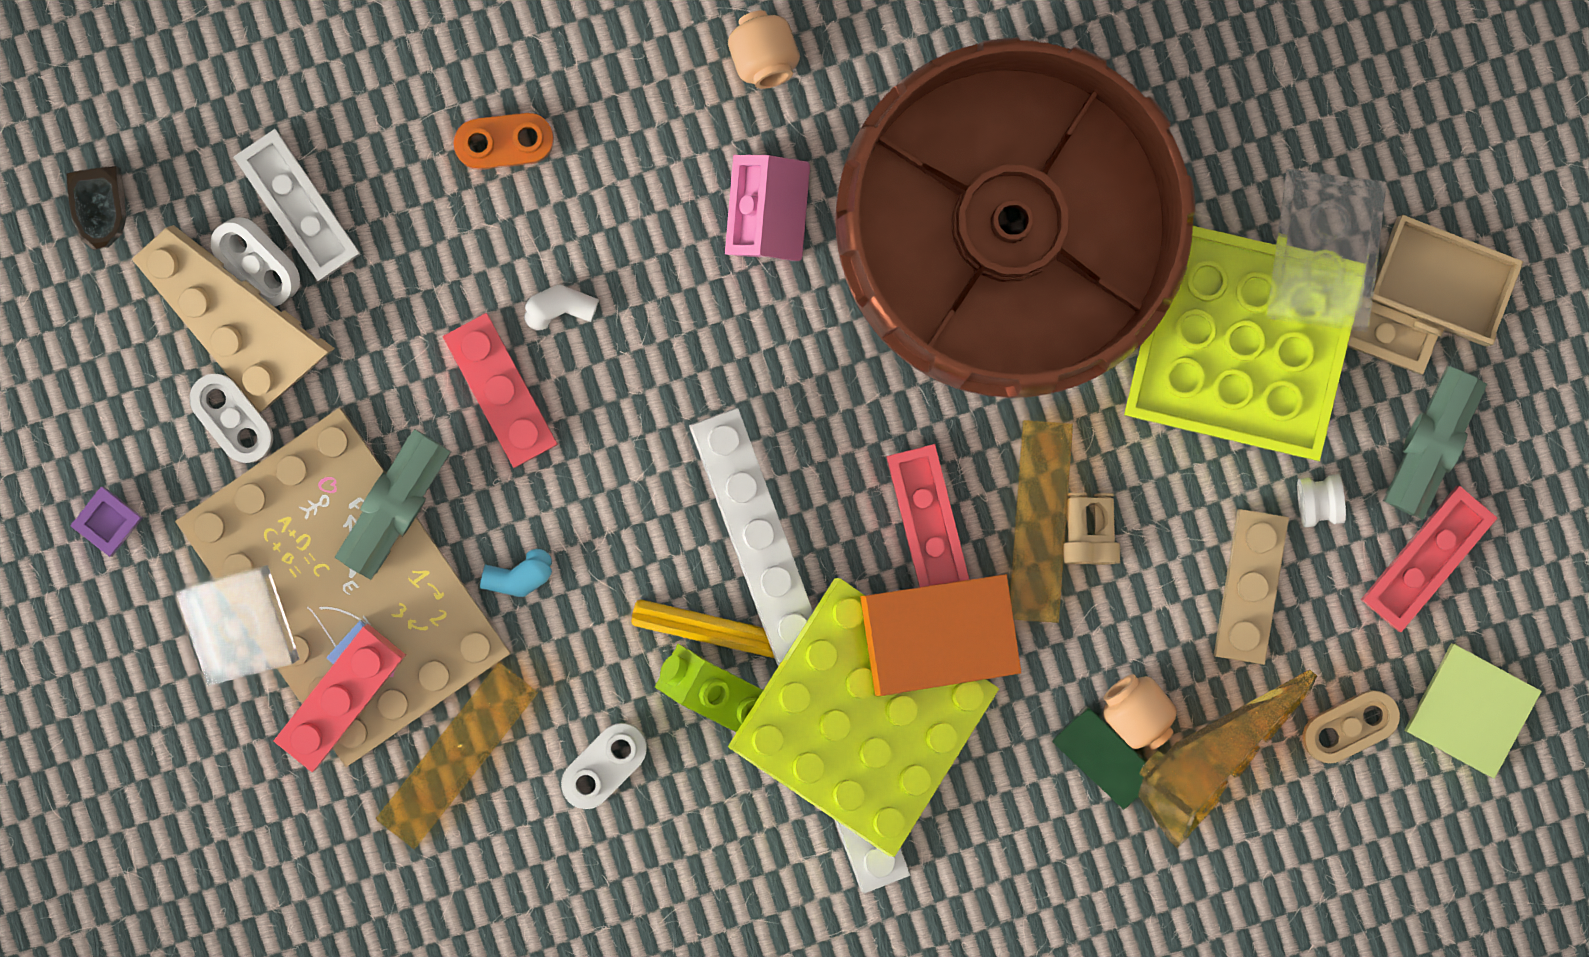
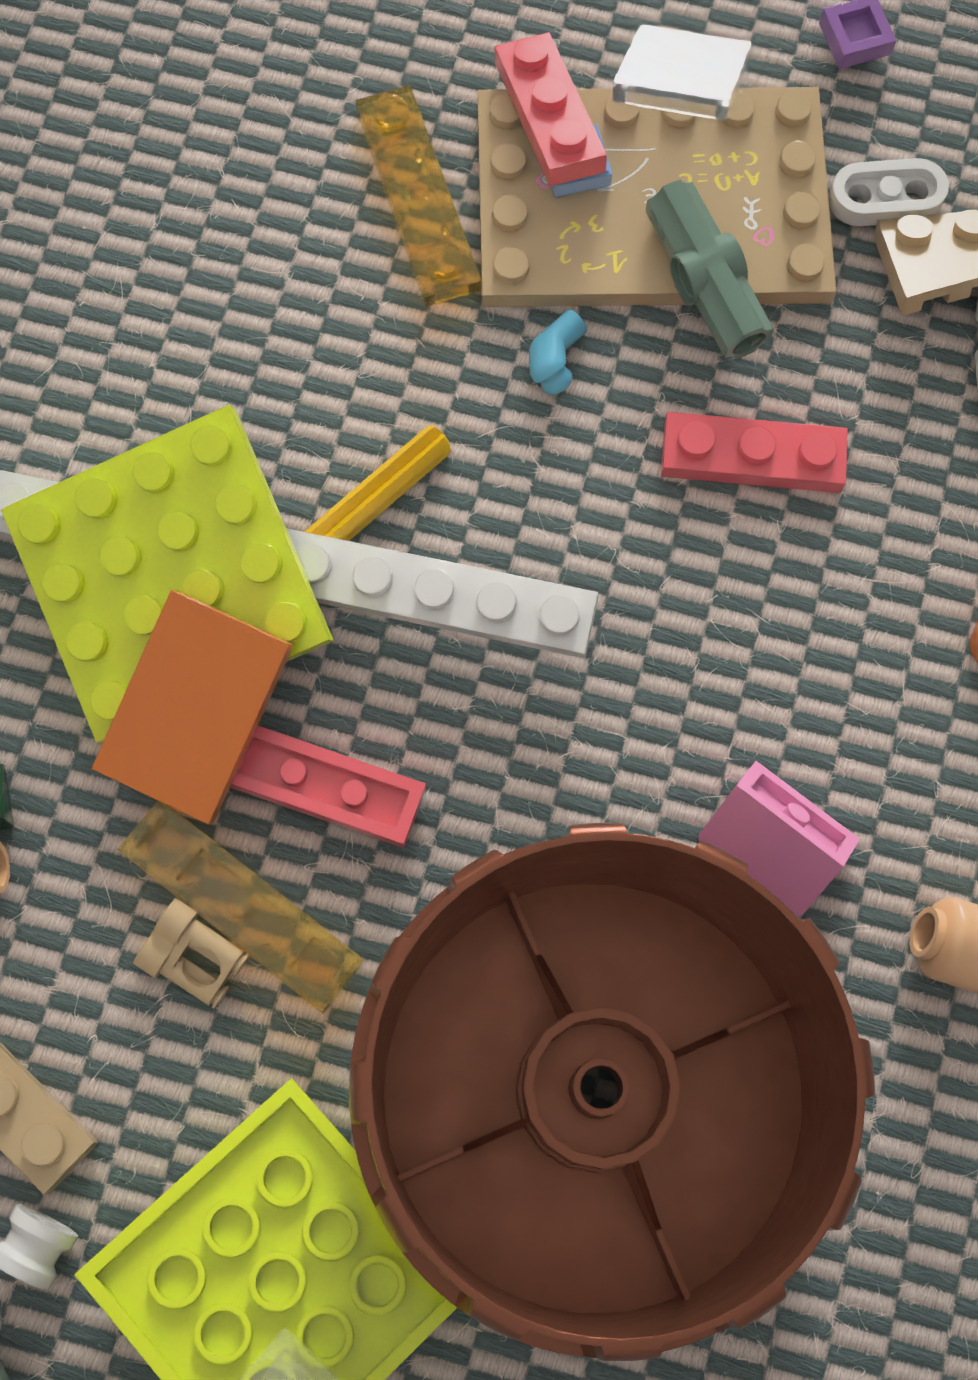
camera: 120 degrees right, 15 degrees down
white arm [524,285,599,330] -> none
white plate [561,723,647,809] -> none
lime bracket [654,644,763,732] -> none

